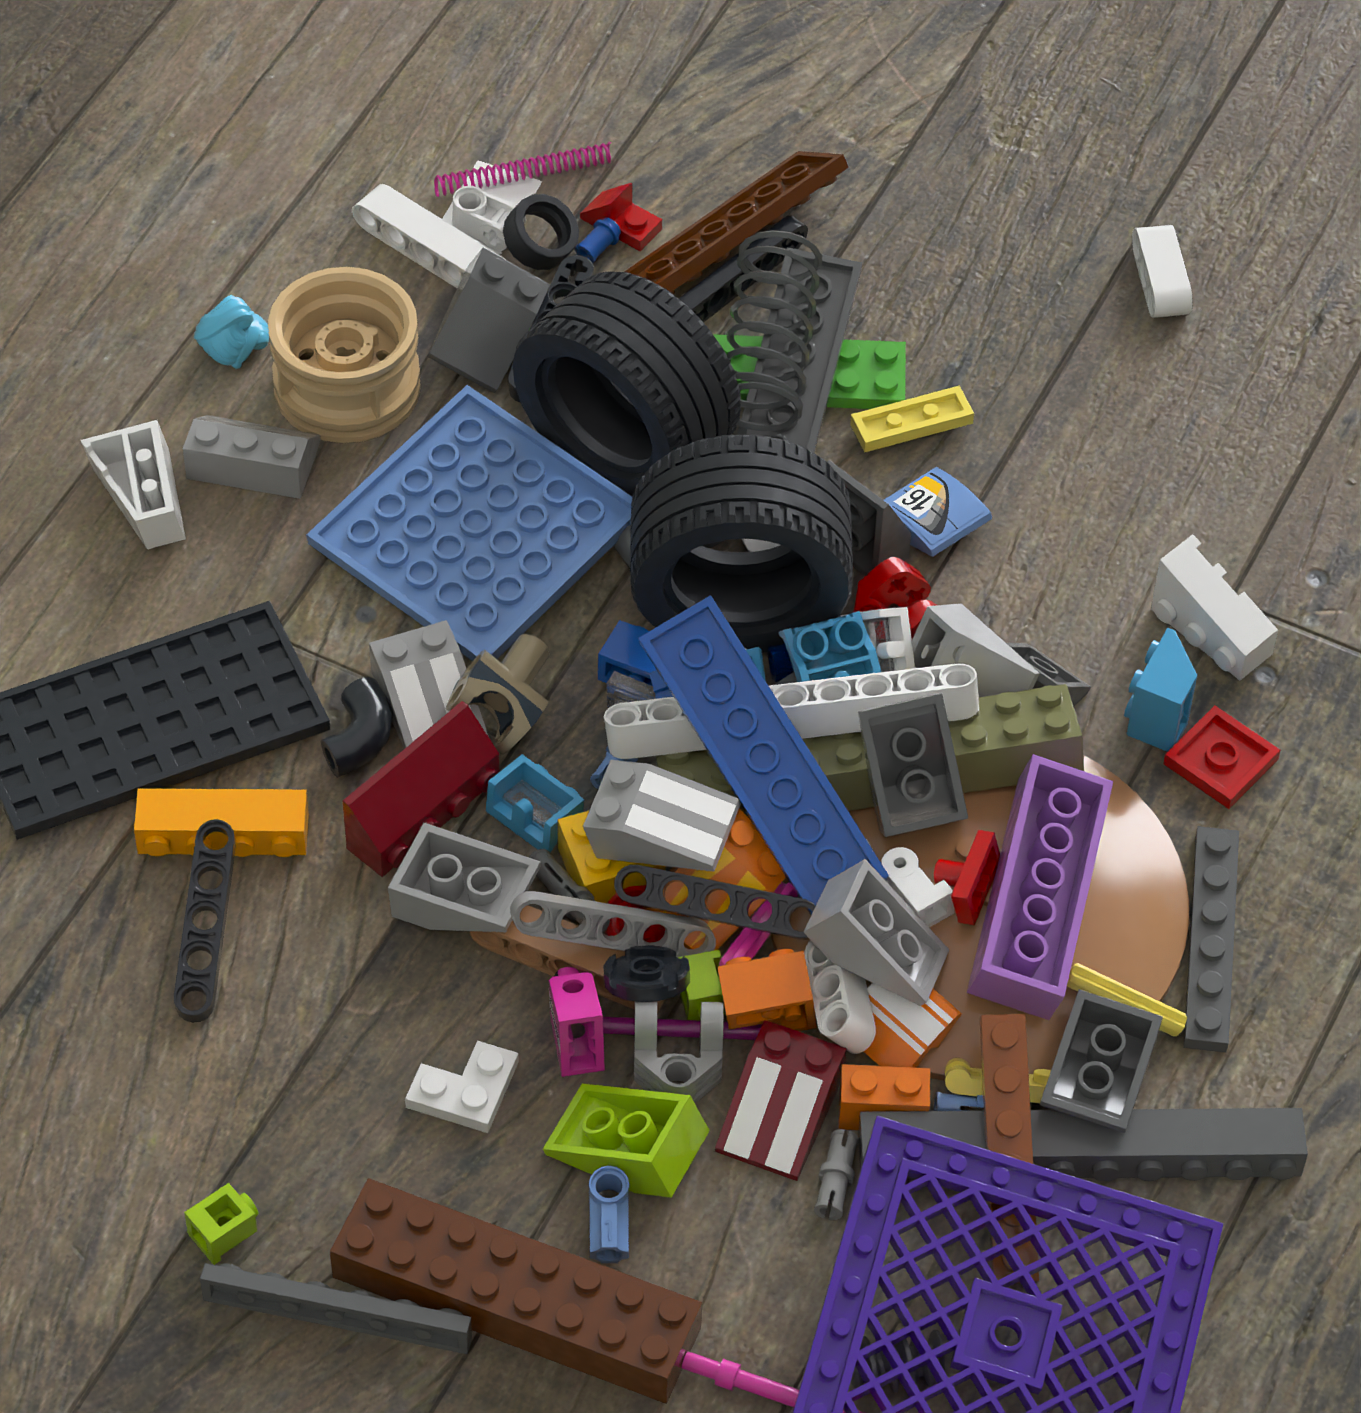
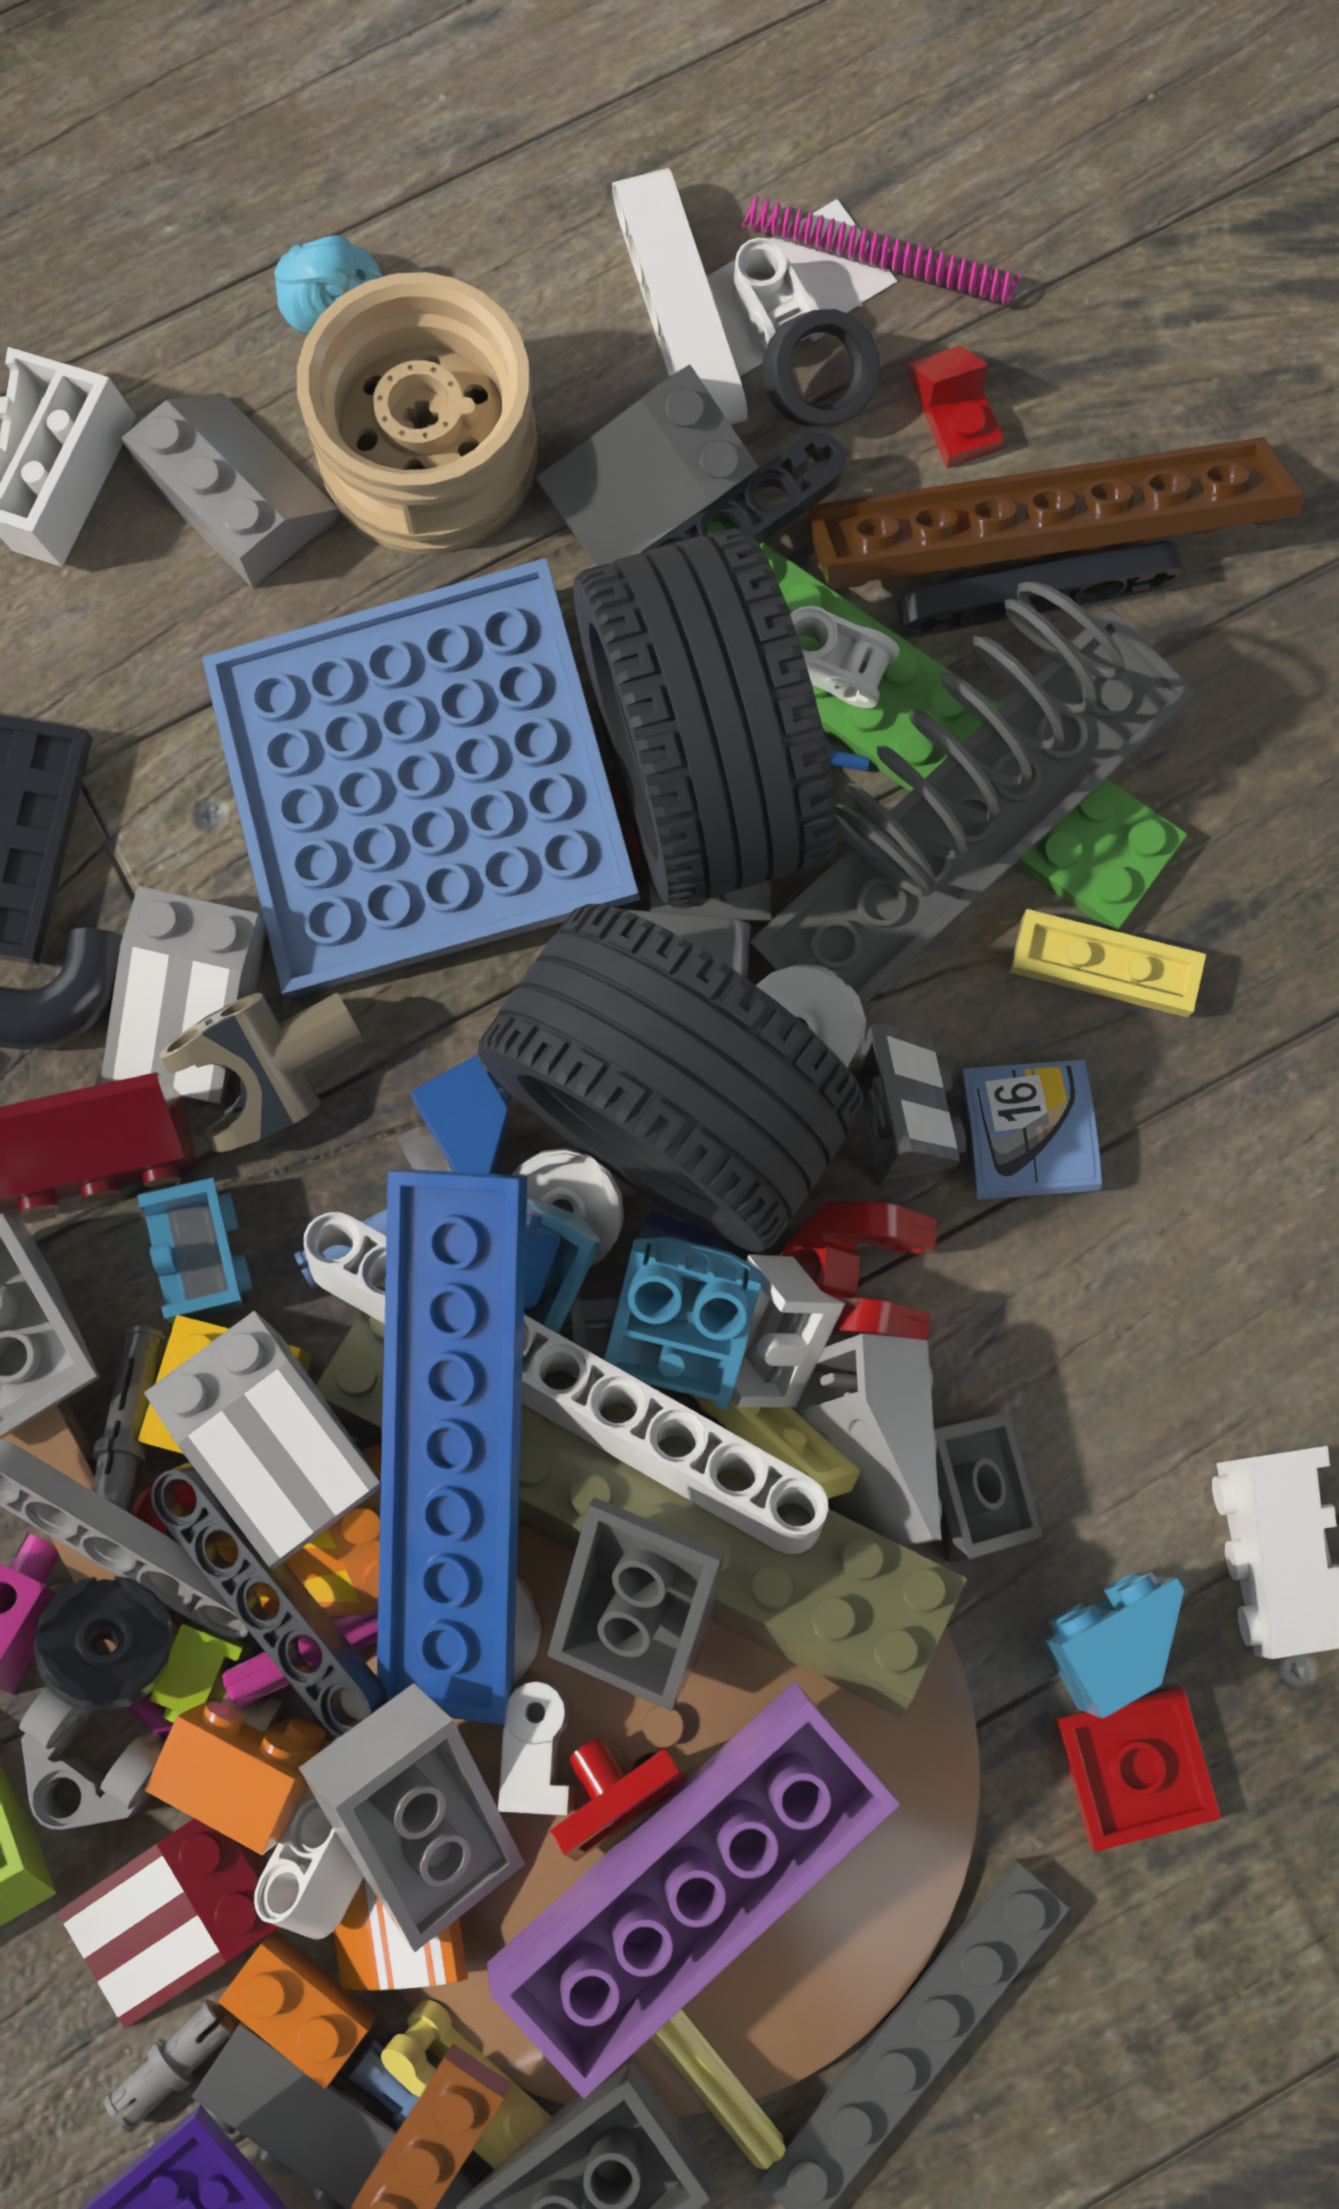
camera: 35 degrees right, 25 degrees up
blue pin [575,218,621,263] -> none

